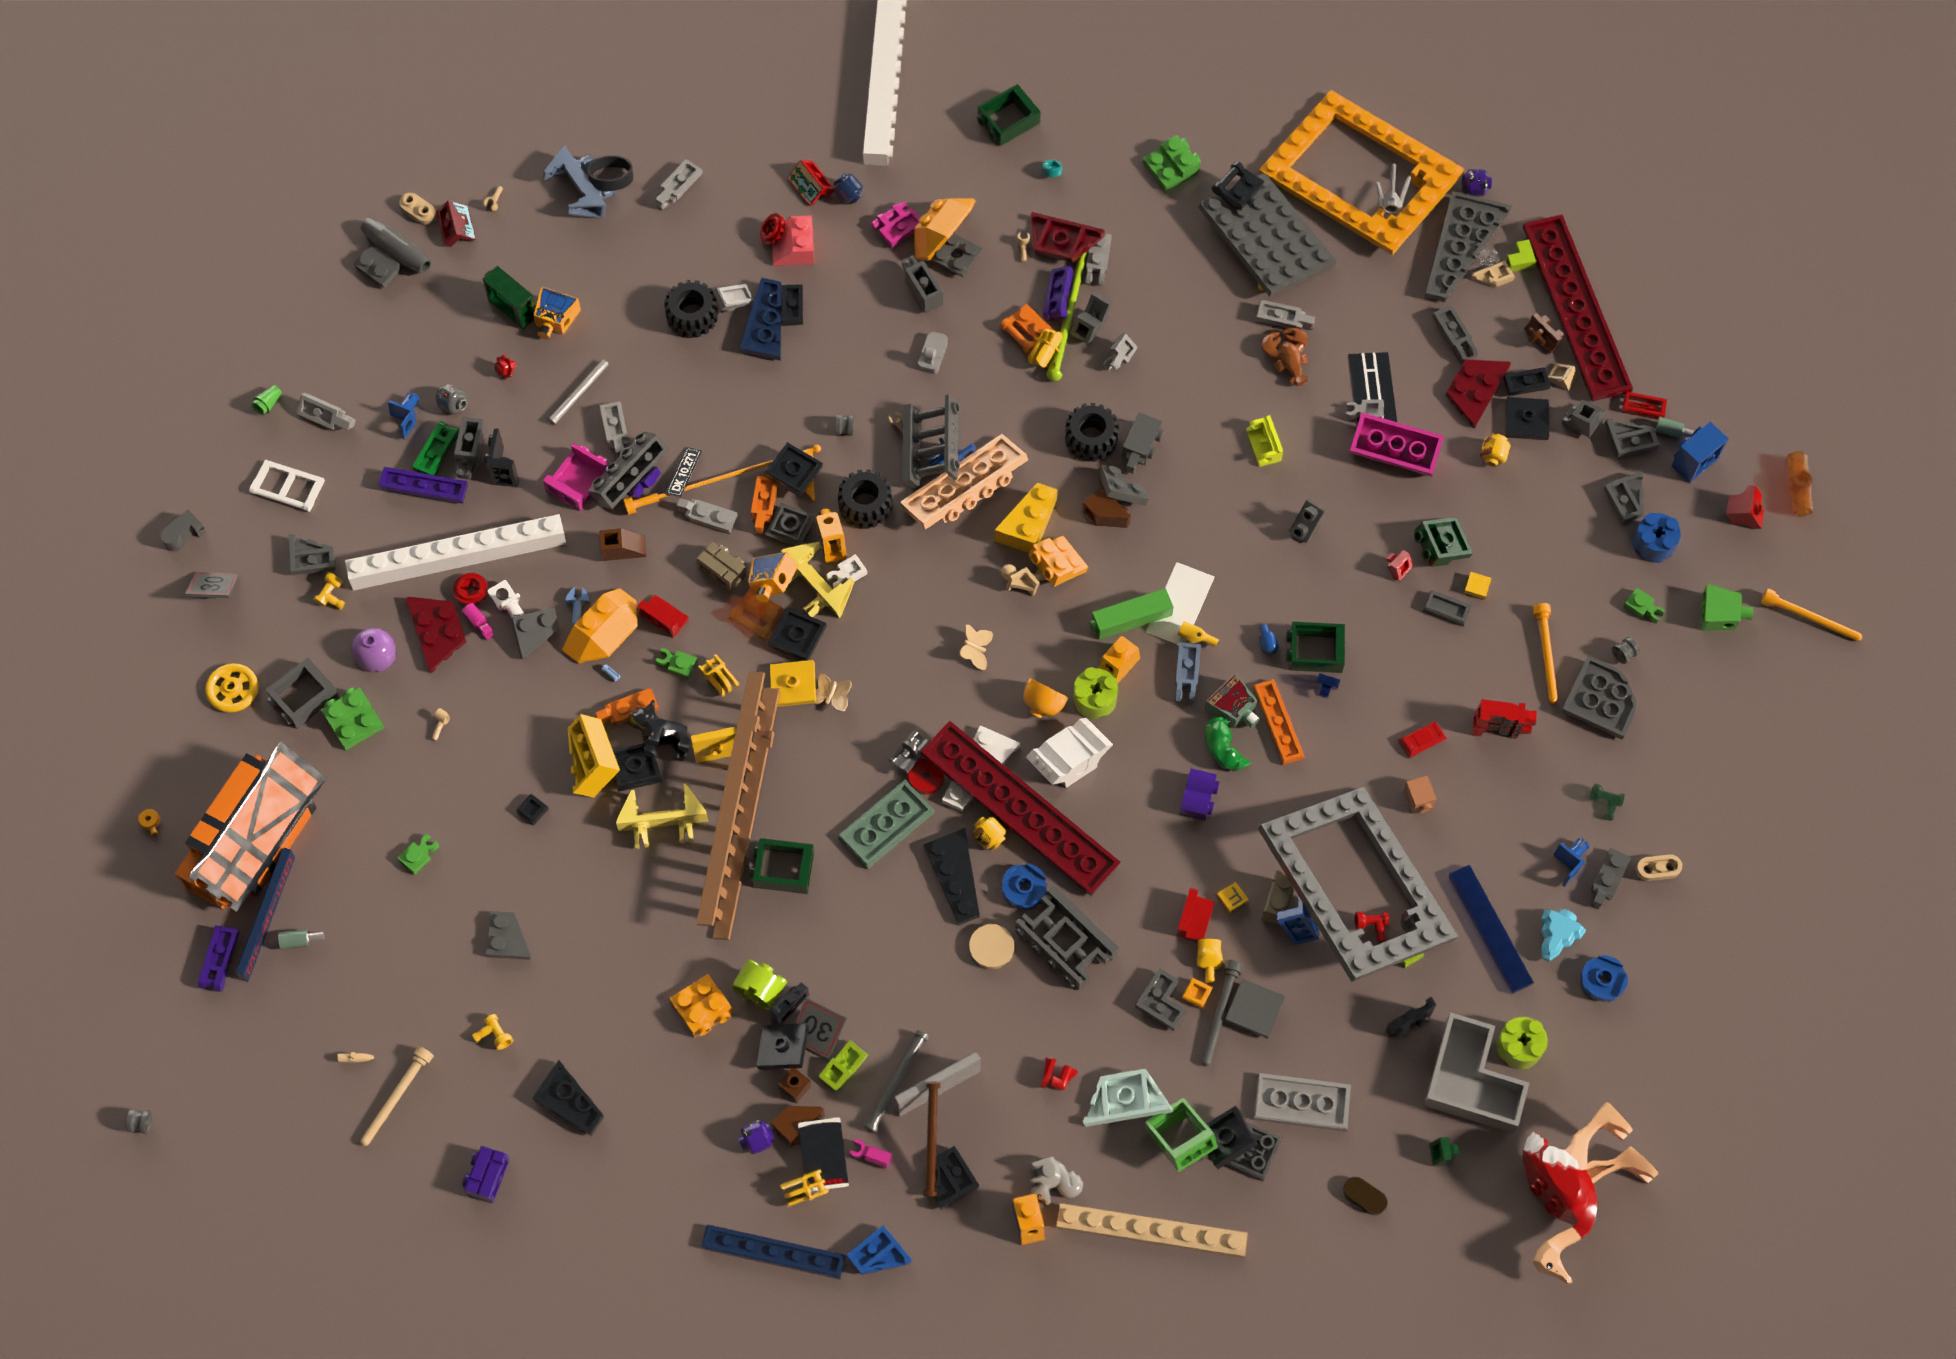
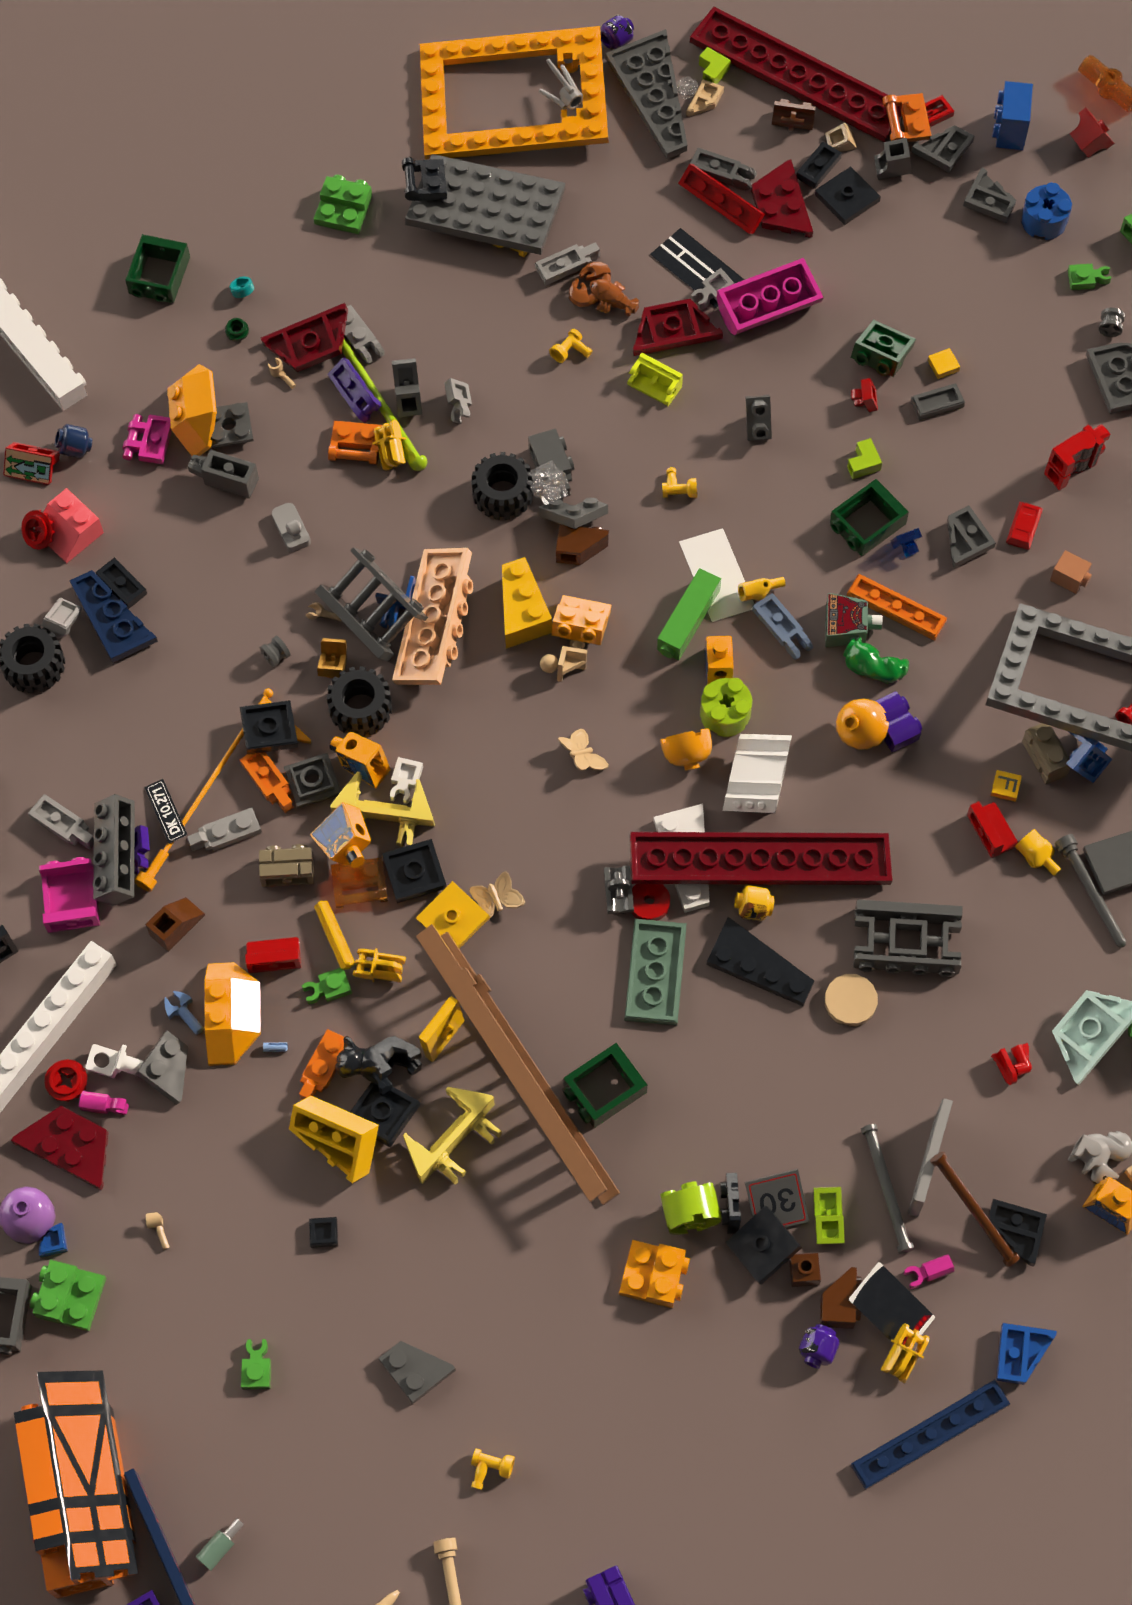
camera: 40 degrees left, 0 degrees up
black wing [532,1060,604,1136] -> none
blue plate [1002,864,1047,910] -> none
dark grey plate [1135,968,1187,1031] -> none
light orange tile [1182,978,1213,1009] -> none
blue cylinder [1259,624,1279,655] -> none
yellow head [1480,434,1511,467] -> none
light orange piece [1533,603,1558,704] -> none
sand green piece [1655,417,1694,439] -> none
none -> blue tile [39,1223,68,1257]
none -> dark green plate [225,318,249,341]
none -> yellow axle [314,900,355,970]
none -> pearl gold bracket [317,638,347,678]
none -> clear brick [531,460,568,505]
none -> yellow piece [549,329,593,363]
none -> dark red wing [633,299,723,356]
none -> yellow piece [662,467,697,498]
none -> red plate [678,164,765,234]
none -> light orange cylinder [836,699,889,750]
none -> lime piece [847,438,882,479]
none -> orange plate [882,93,932,142]
none -> dark grey wing [947,505,996,568]

